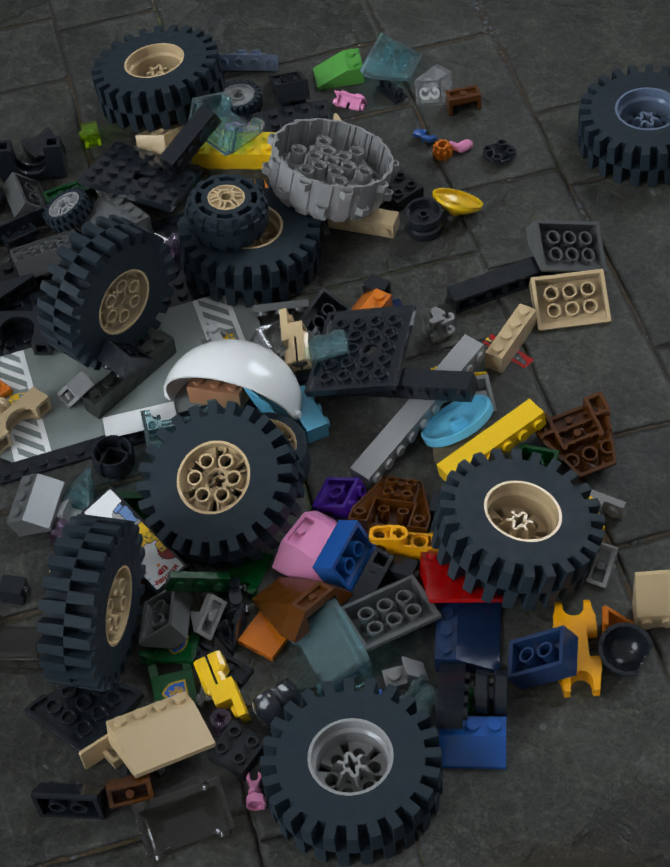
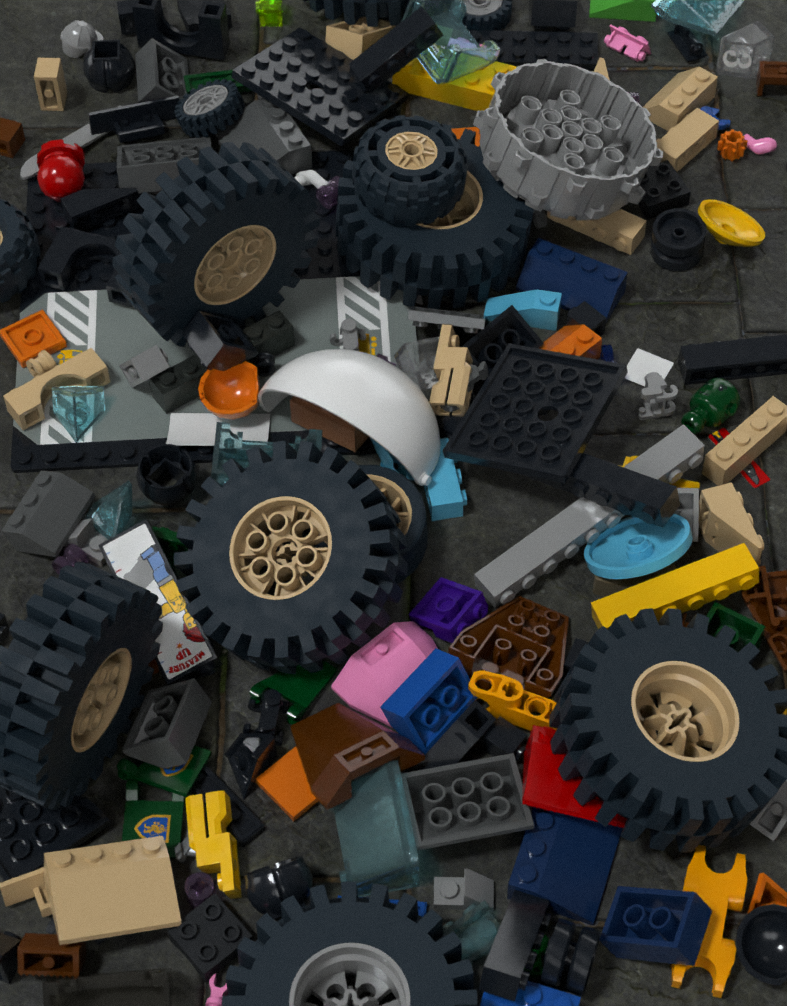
camera: 10 degrees right, 5 degrees up
dark green plate [165,571,230,593] -> none
light grey slope [190,593,227,640] -> none
clear light blue bracket [308,329,350,363] -> none
none -> clear light blue slope [52,386,105,443]
none -> orange cylinder [198,361,260,420]
none -> black bush [252,353,276,377]
none -> medium azure slope [484,289,562,331]
none -> dark blue slope [516,238,628,322]
none -> white sticker [625,348,674,386]
none -> tan slope [643,67,718,131]
none -> tan brick [656,108,719,172]
none -> dark green piece [681,378,740,434]
none -> tan slope [699,482,764,565]

